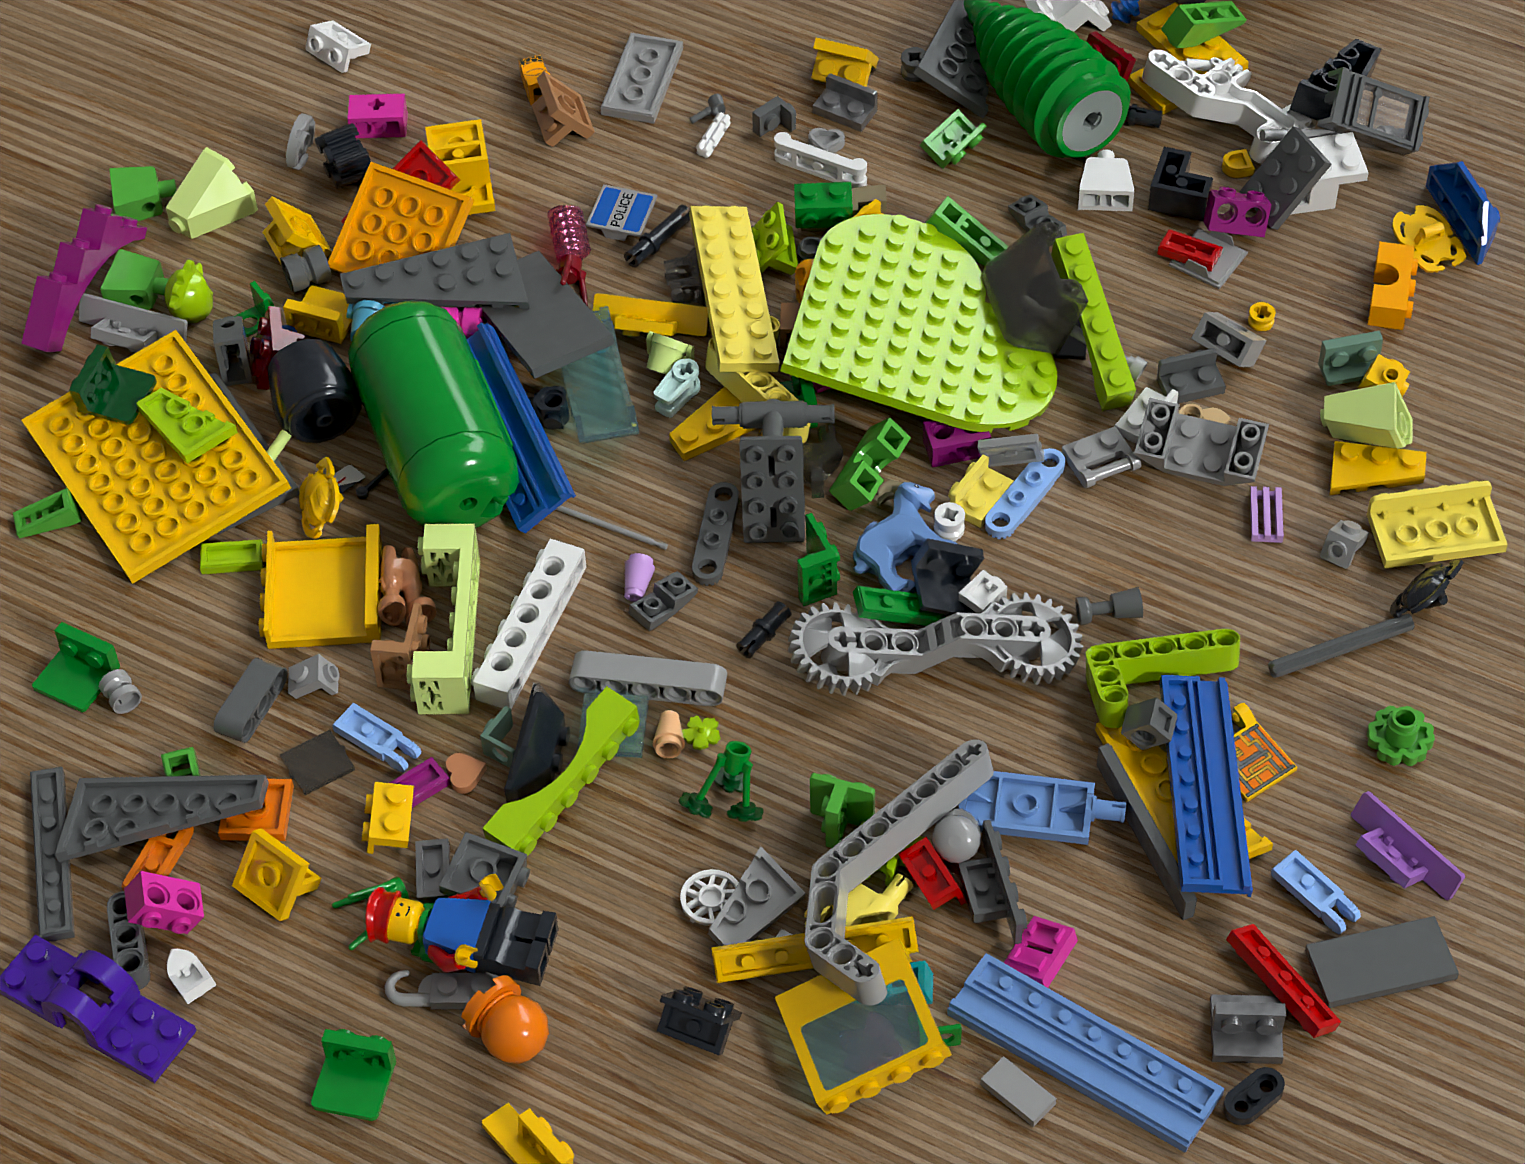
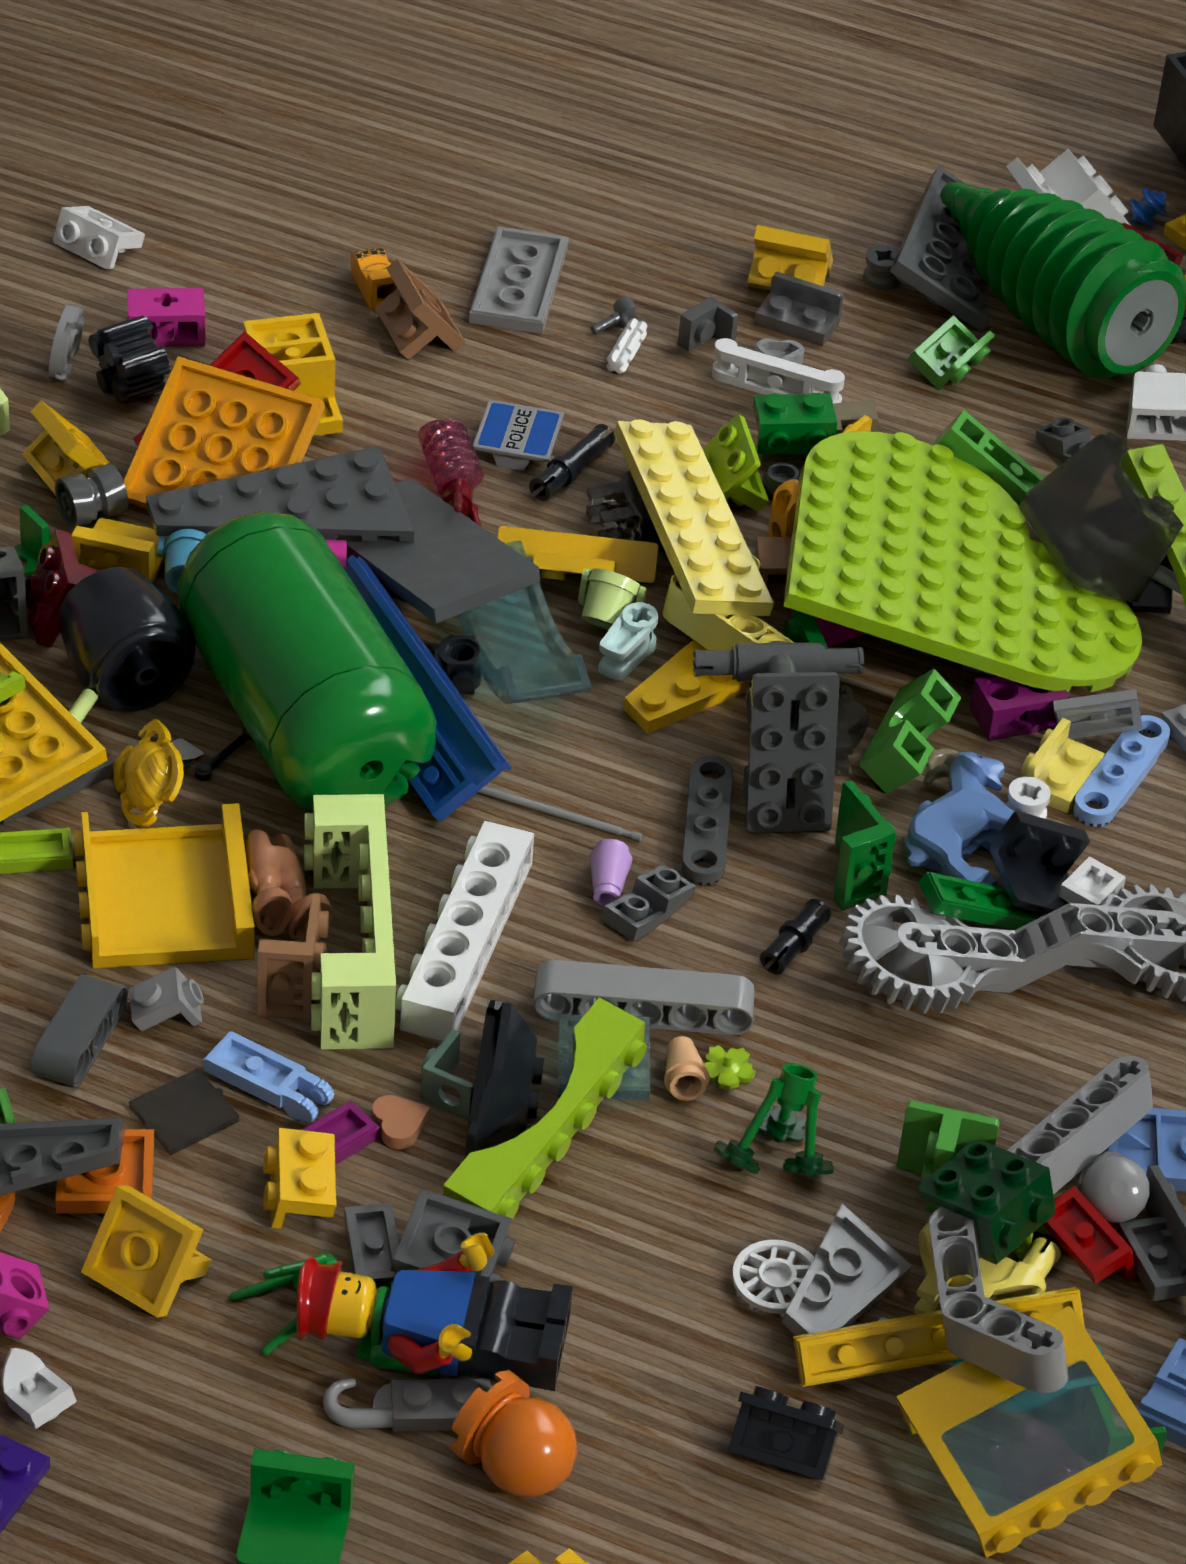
camera: 10 degrees left, 10 degrees down
none -> dark green bracket [919,1140,1056,1265]

